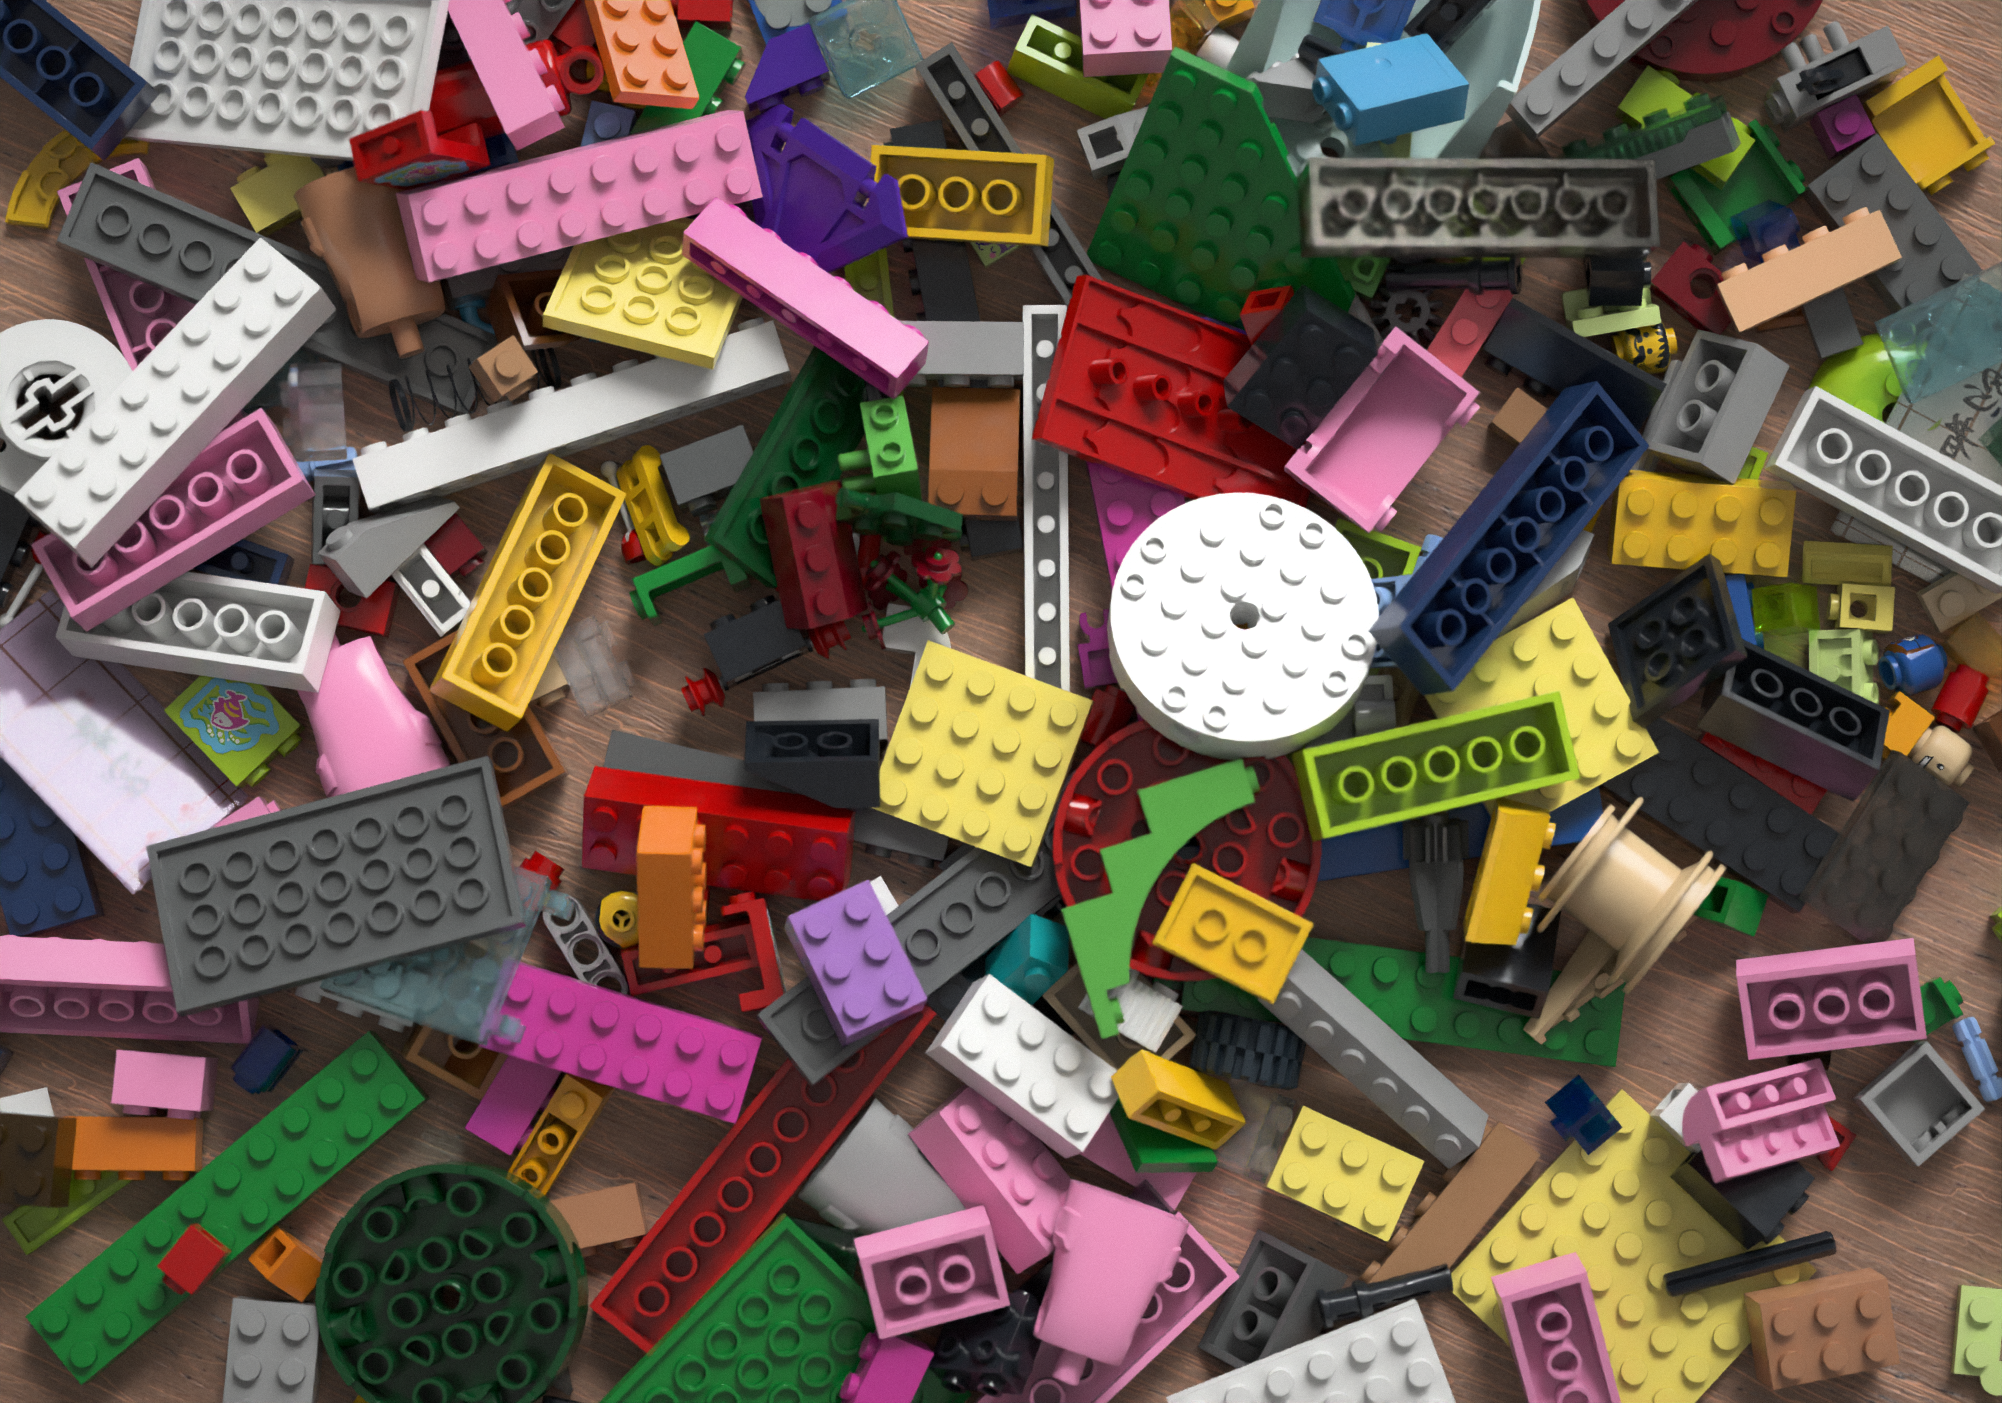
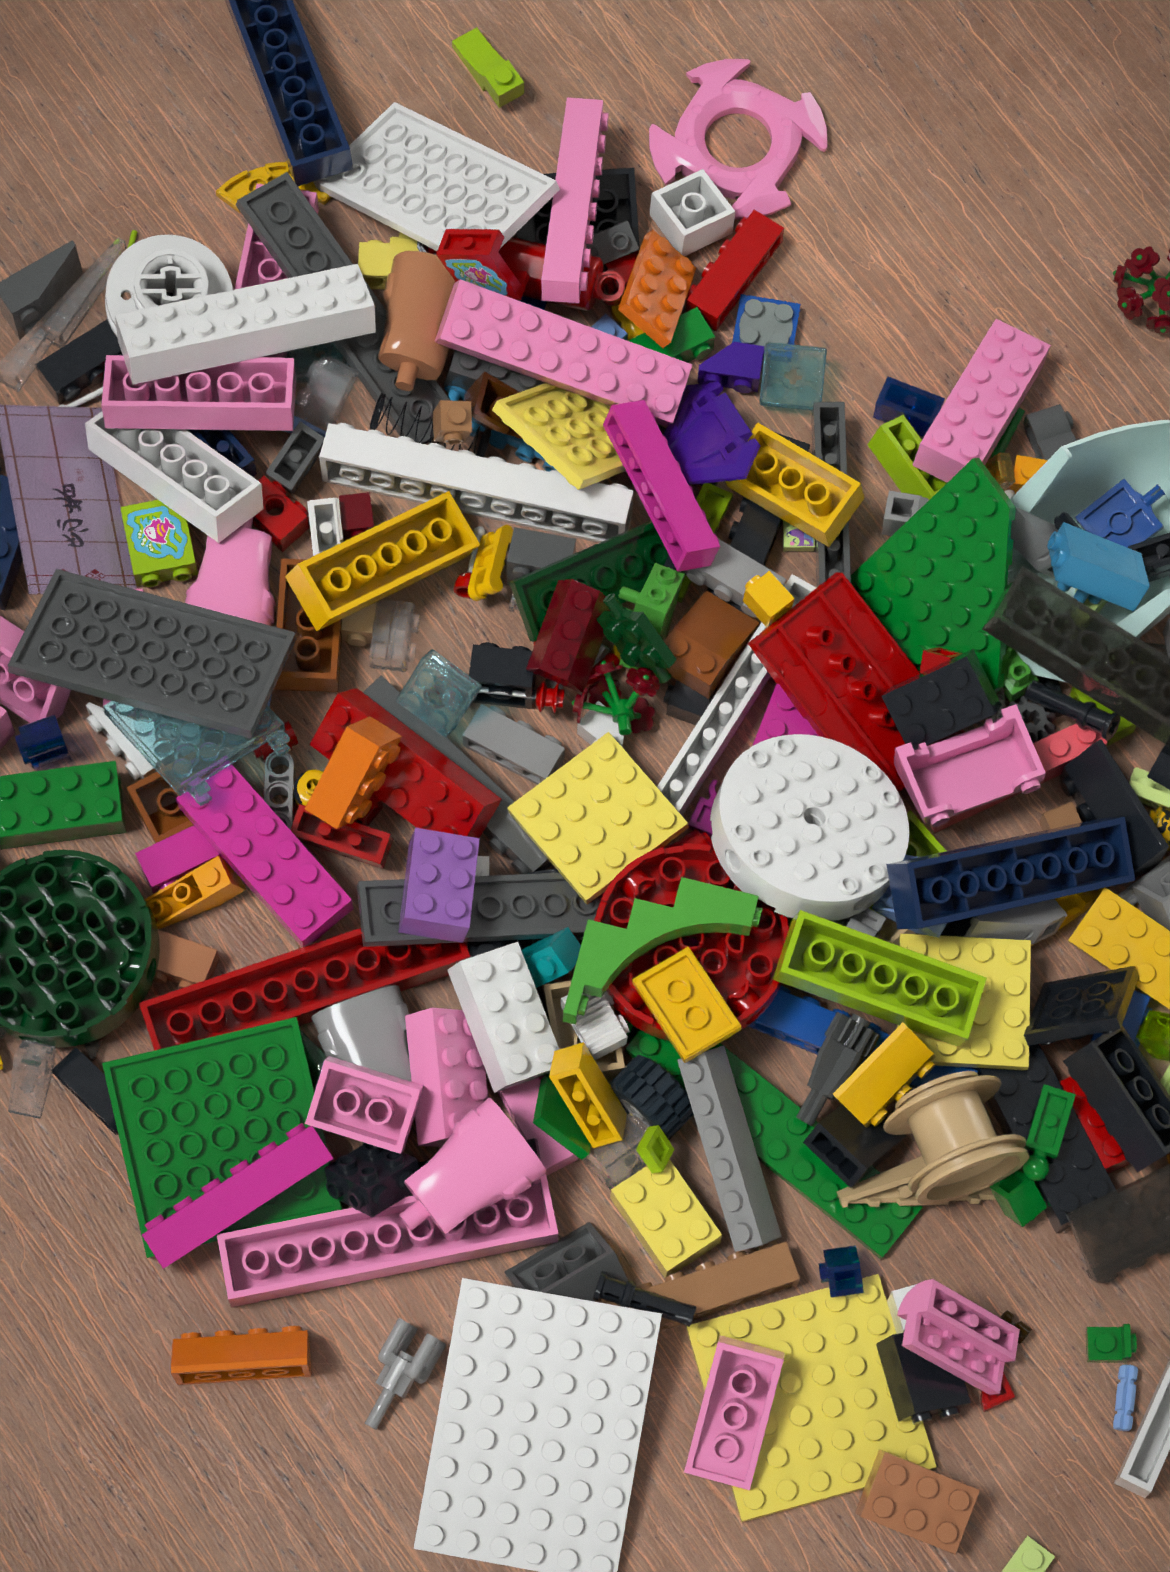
camera: 30 degrees right, 15 degrees down
light grey slope [317,495,460,598] -> none
green panel [629,545,751,626] -> none
red panel [720,892,786,1013] -> none
black slope [745,719,880,811] -> none
red brick [974,60,1025,117] -> none
black axle [1663,1231,1837,1297] -> none
bright pink brick [1736,938,1927,1060] -> none
light grey piece [1852,1041,1985,1167] -> none
none -> clear light blue brick [396,649,482,737]
none -> lime plate [636,1125,675,1174]
none -> yellow brick [743,571,795,627]
none -> green plate [1023,1084,1076,1181]

